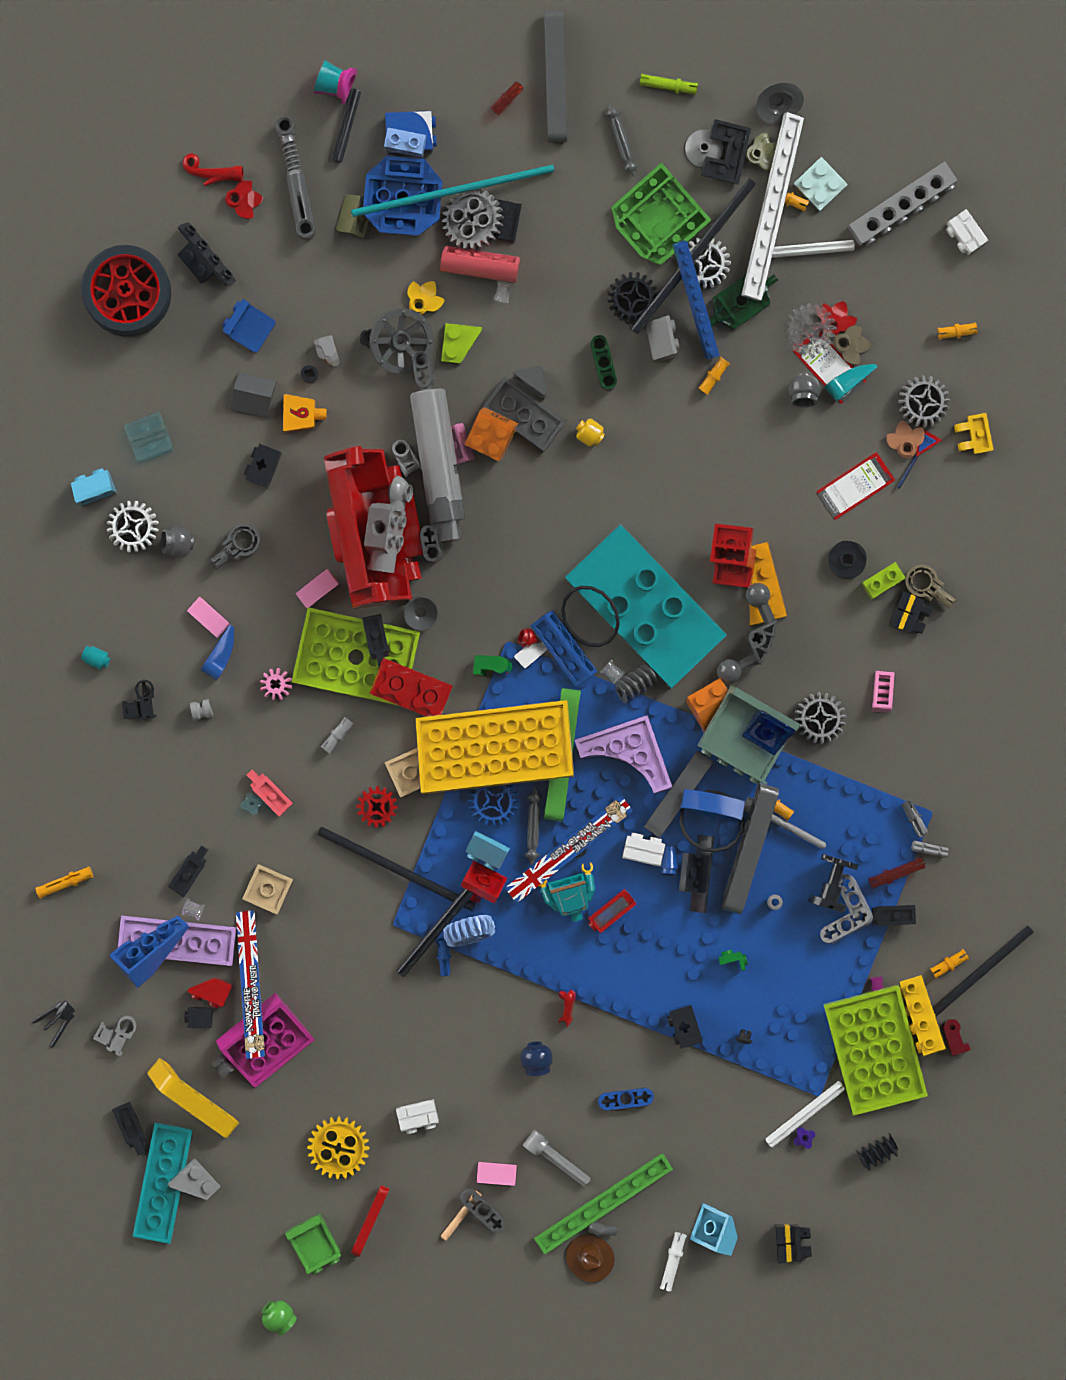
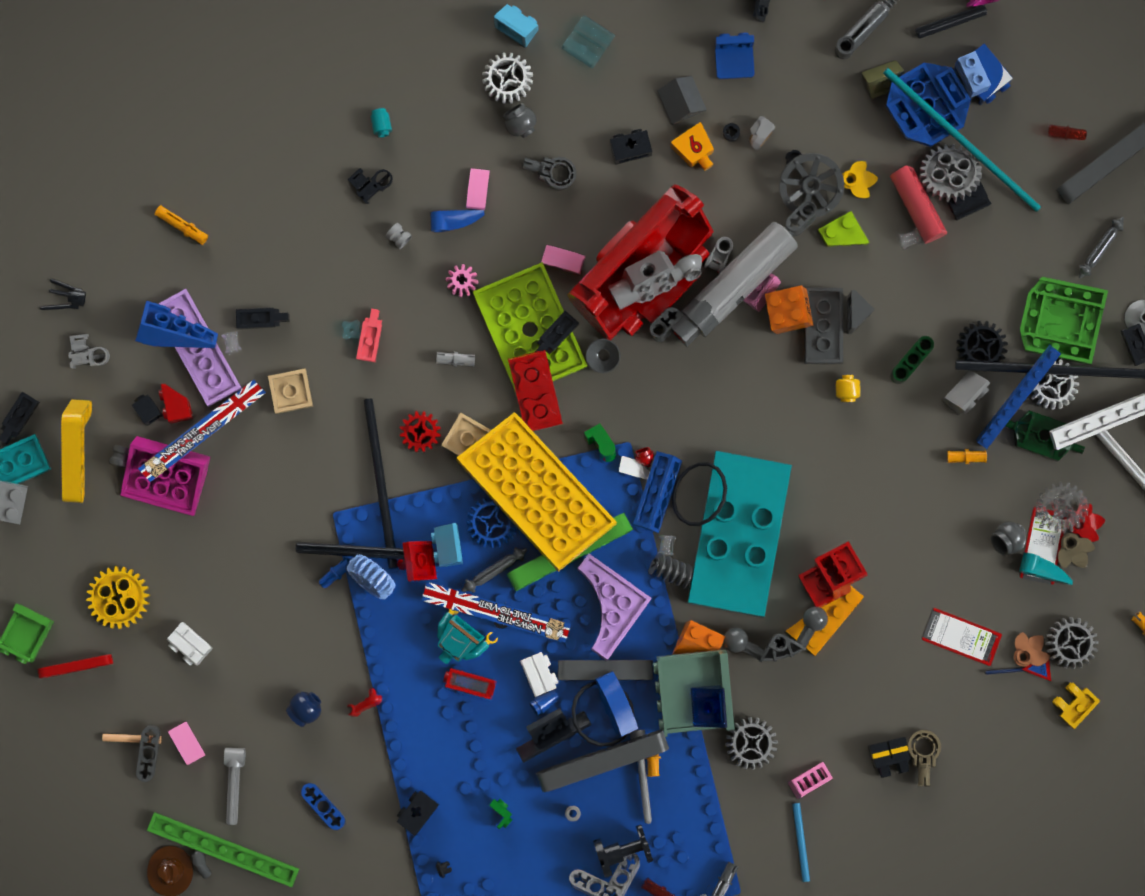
camera: 50 degrees right, 5 degrees down
black plate [828,541,867,579] -> none
lime brick [861,562,905,599] -> none
none -> dark azure bar [792,803,810,882]

